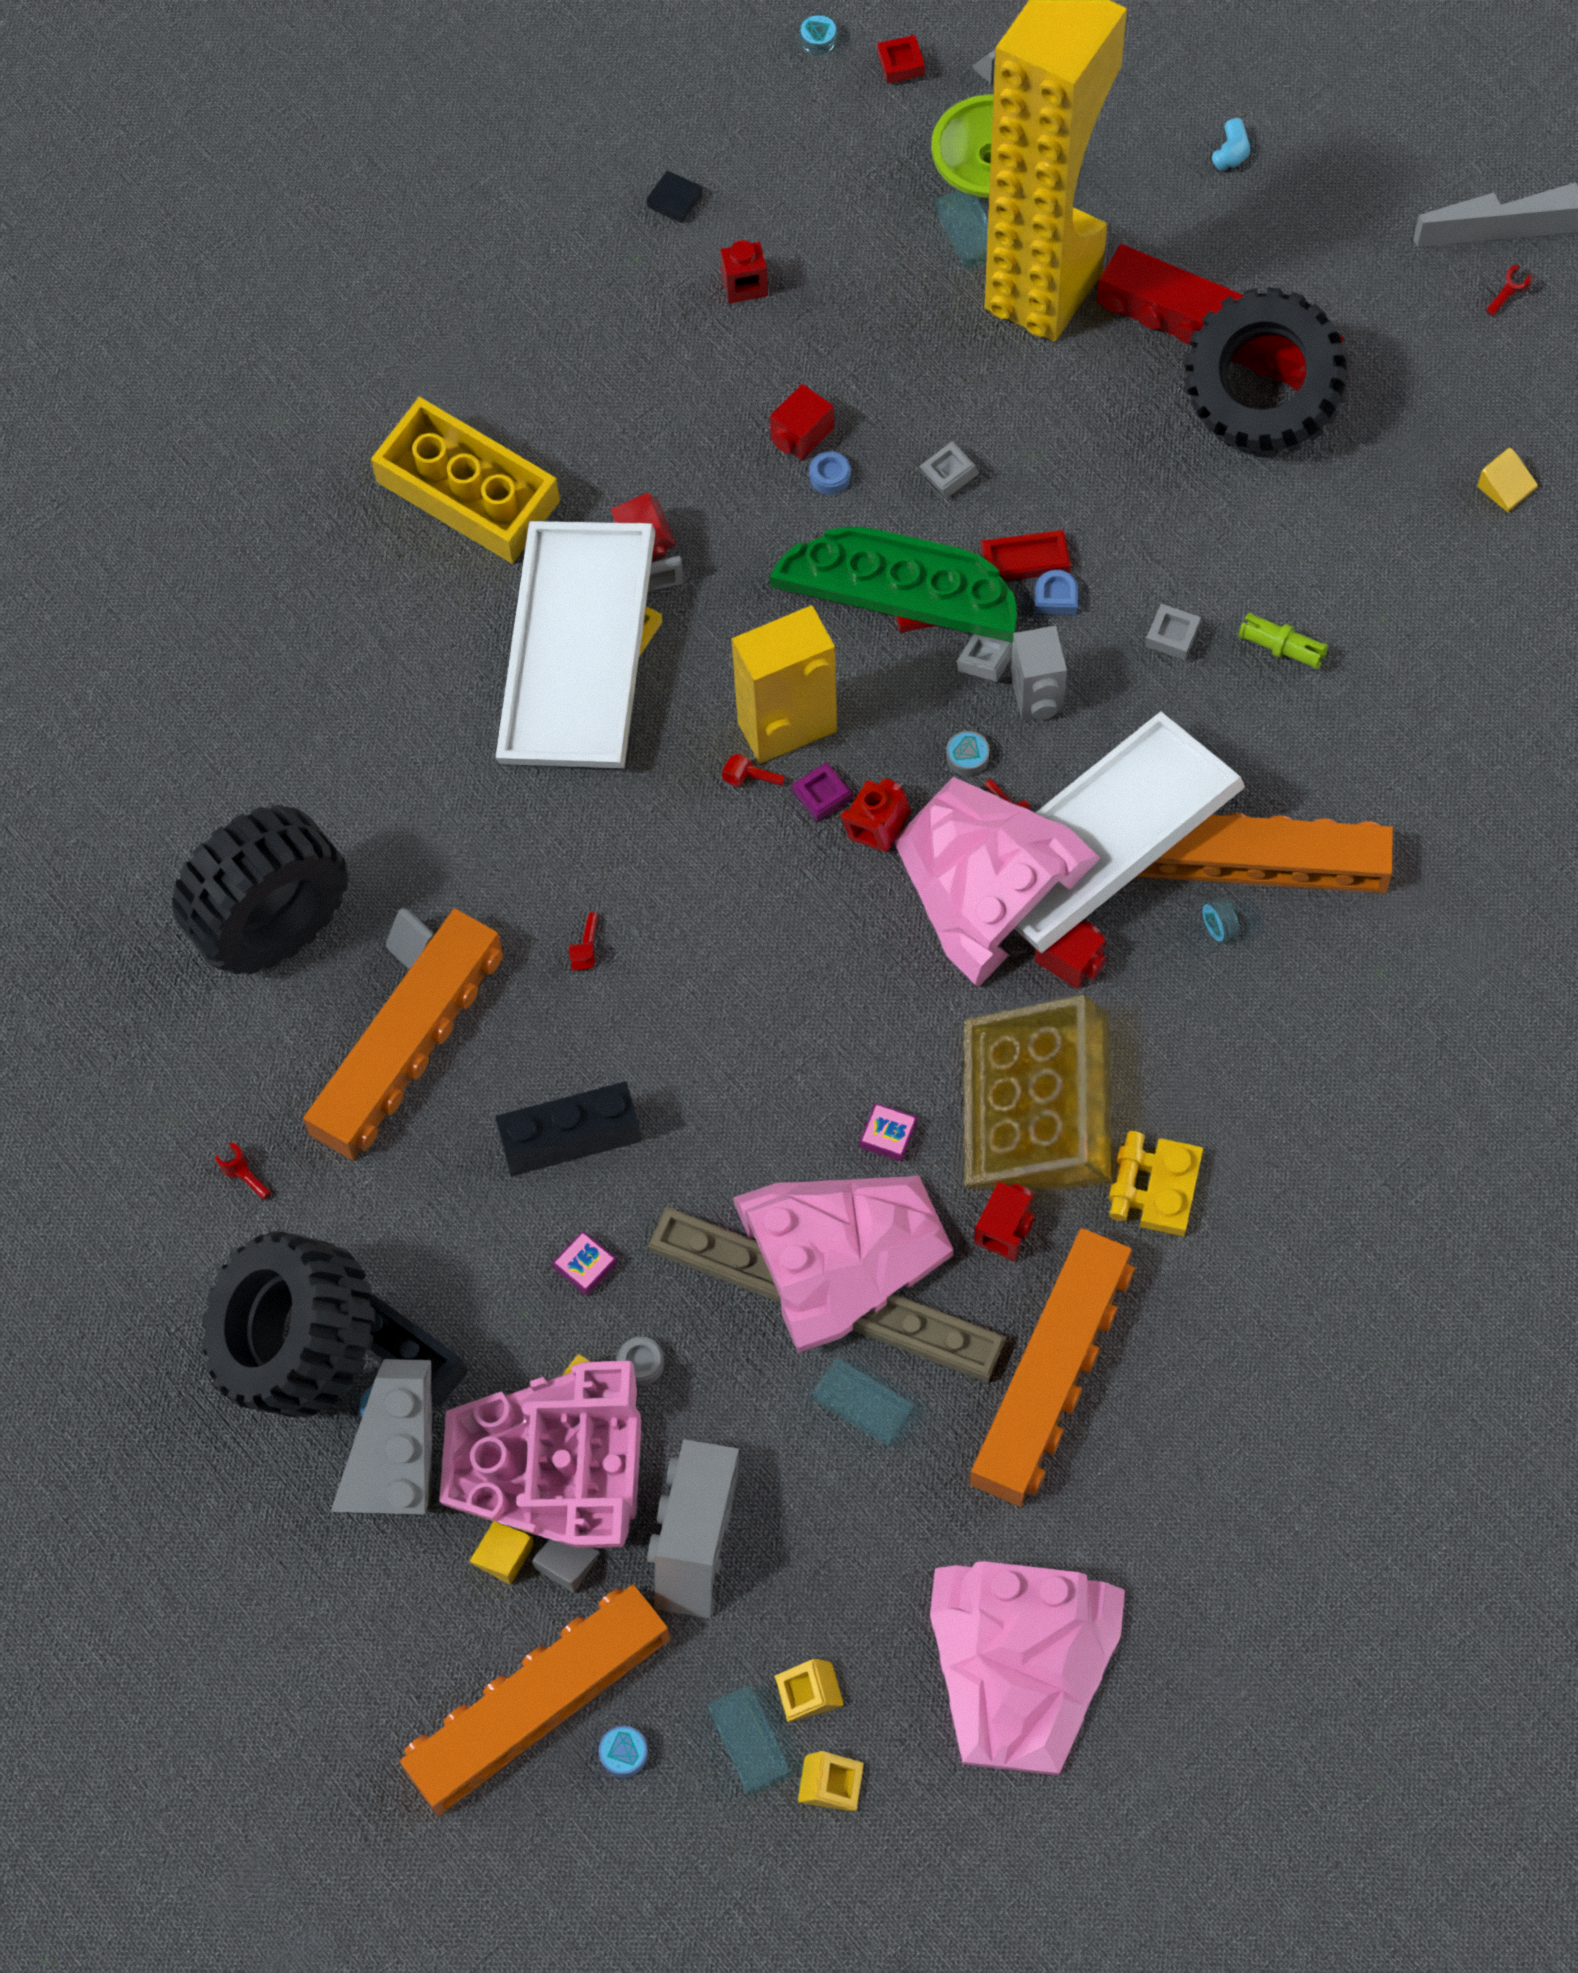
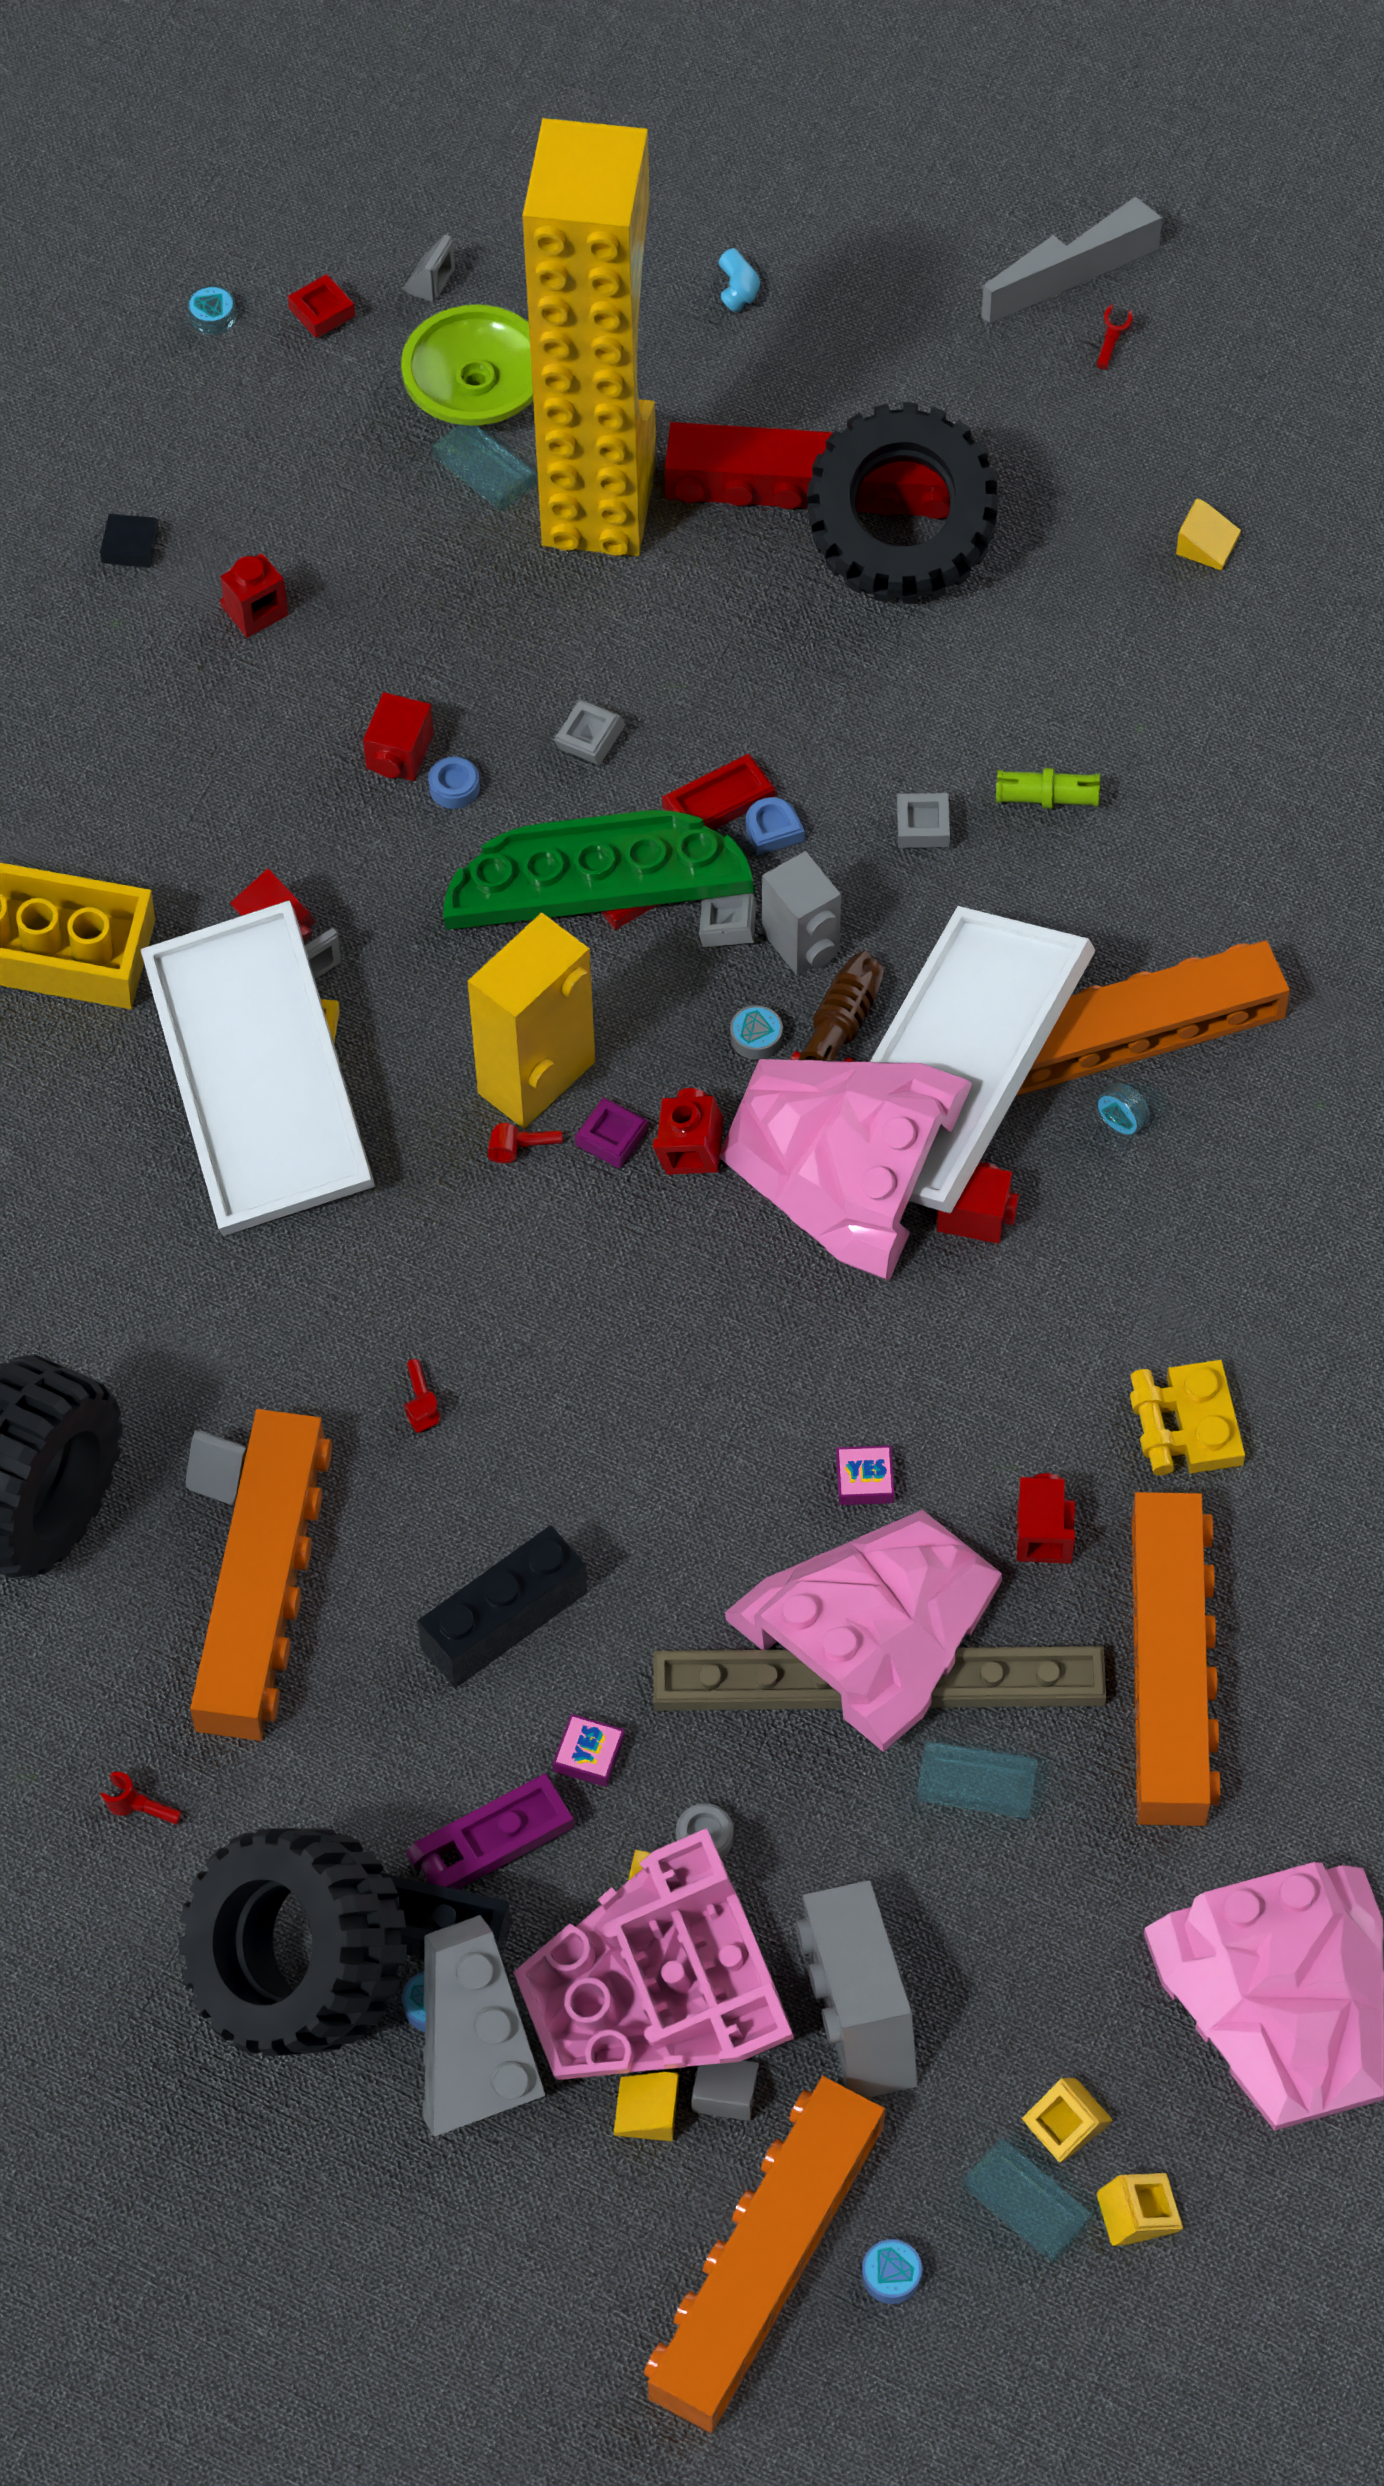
camera: 25 degrees left, 5 degrees down
clear yellow slope [964,994,1112,1189] -> none
none -> magenta plate [406,1773,574,1890]
none -> reddish brown hinge [799,950,885,1061]

